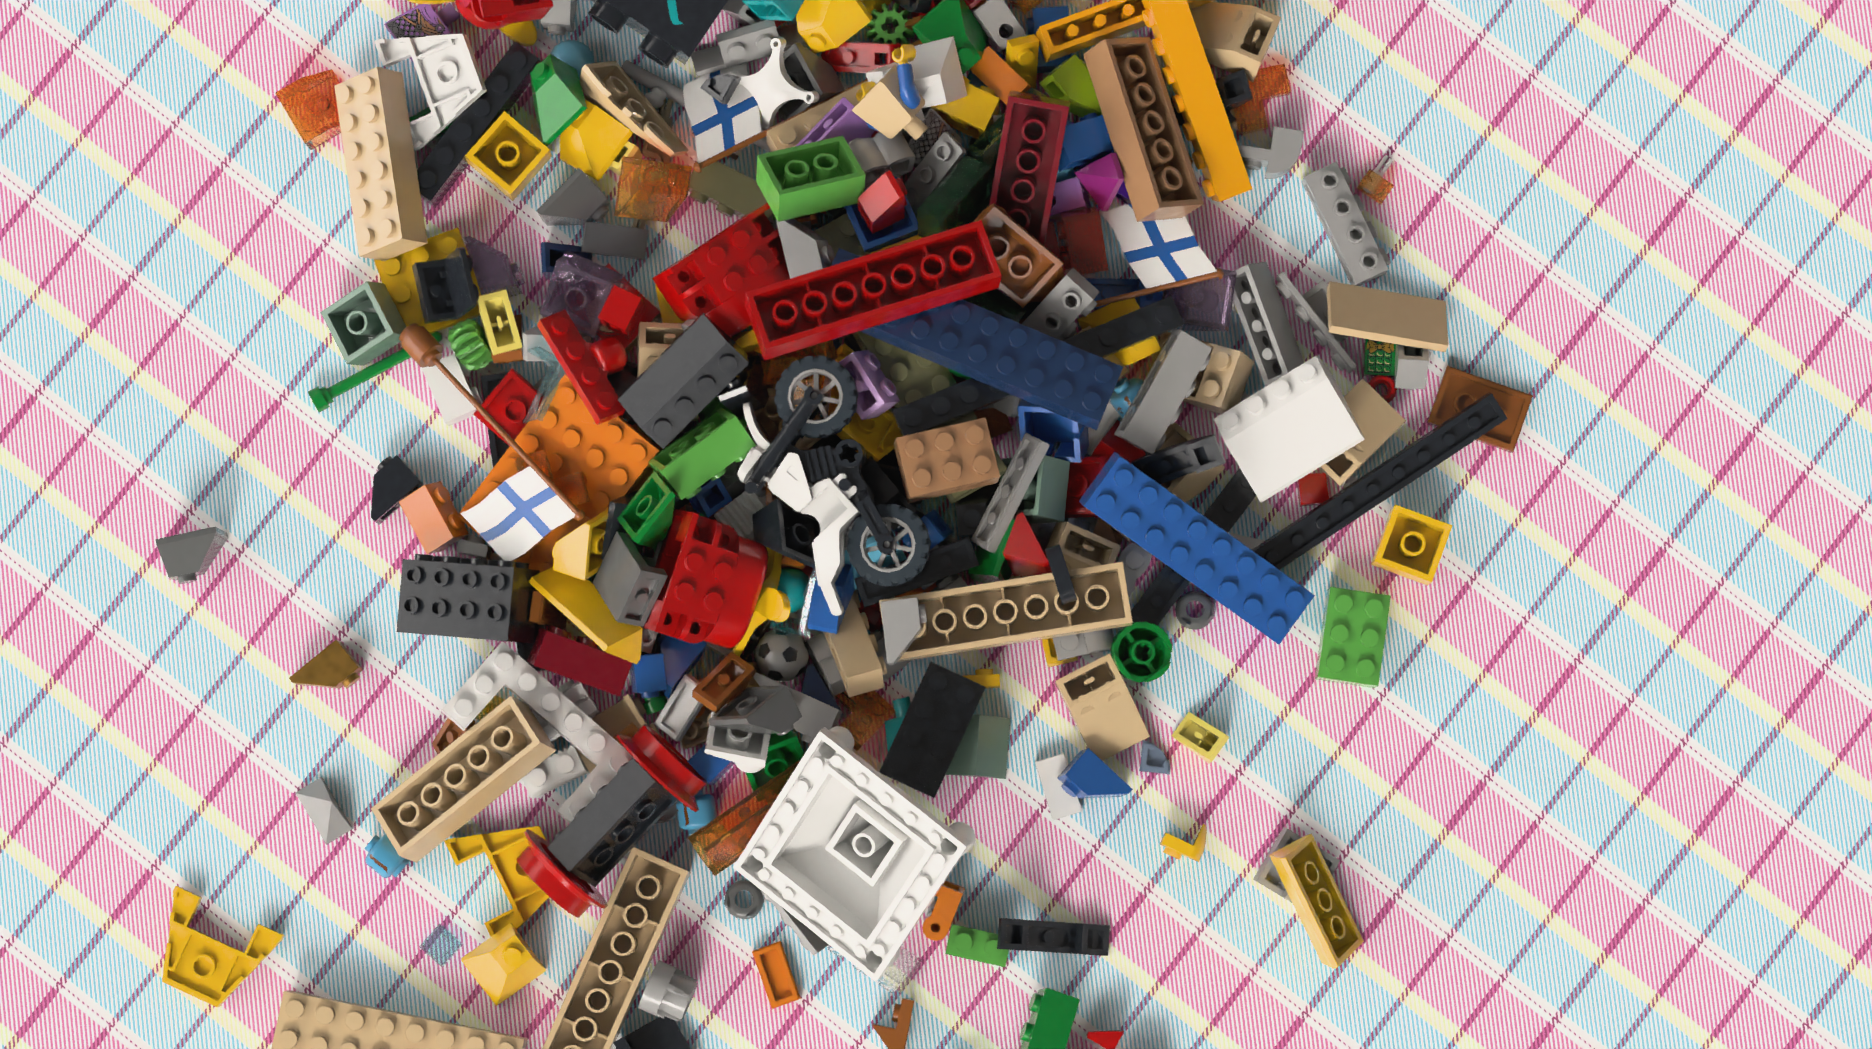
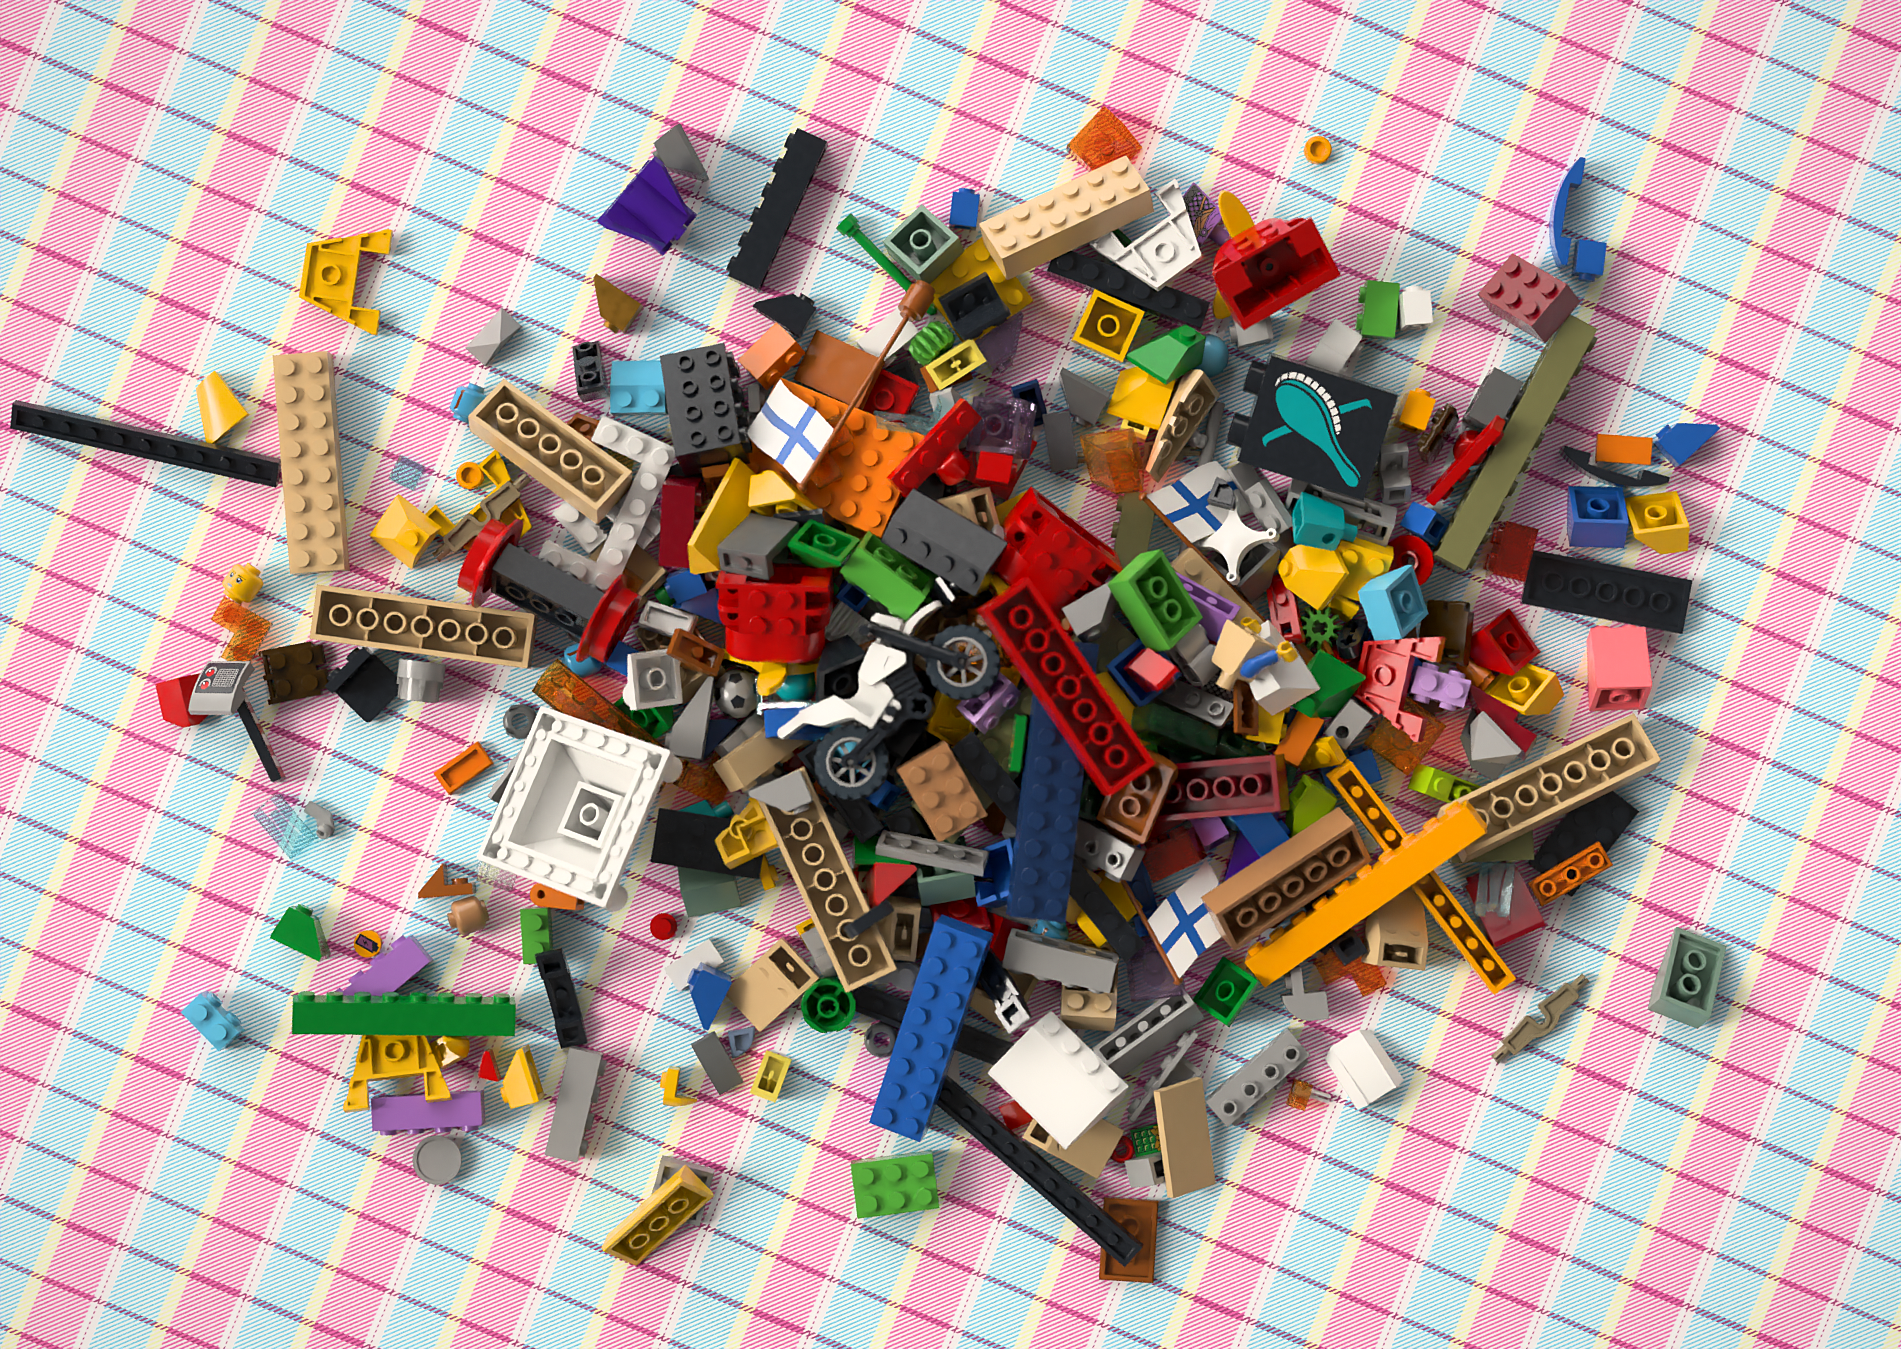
camera: 70 degrees right, 5 degrees up
dark grey slope [708,685,802,735] -> none
magenta slope [1074,153,1125,211] -> none
yellow brick [1371,504,1453,586] -> none
none -> dark tan piece [432,472,532,562]
none -> medium nougat head [447,896,489,935]
none -> light orange tile [456,462,484,490]
none -> yellow slope [500,1044,545,1108]
none -> light grey brick [545,1046,607,1163]
none -> black slope [572,340,609,403]
none -> dark purple brick [597,156,697,256]
none -> medium azure slope [610,360,668,416]
none -> red plate [650,913,677,940]
none -> dark grey slope [691,1031,743,1095]
none -> yellow slope [715,797,779,869]
none -> black brick [726,128,828,293]
none -> tile [793,330,886,410]
none -> blue brick [949,188,980,231]
none -> green tile [1008,714,1028,772]
none -> green slope [1193,956,1261,1028]
none -> dark orange slope [1233,678,1259,736]
none -> white slope [1325,1030,1404,1109]

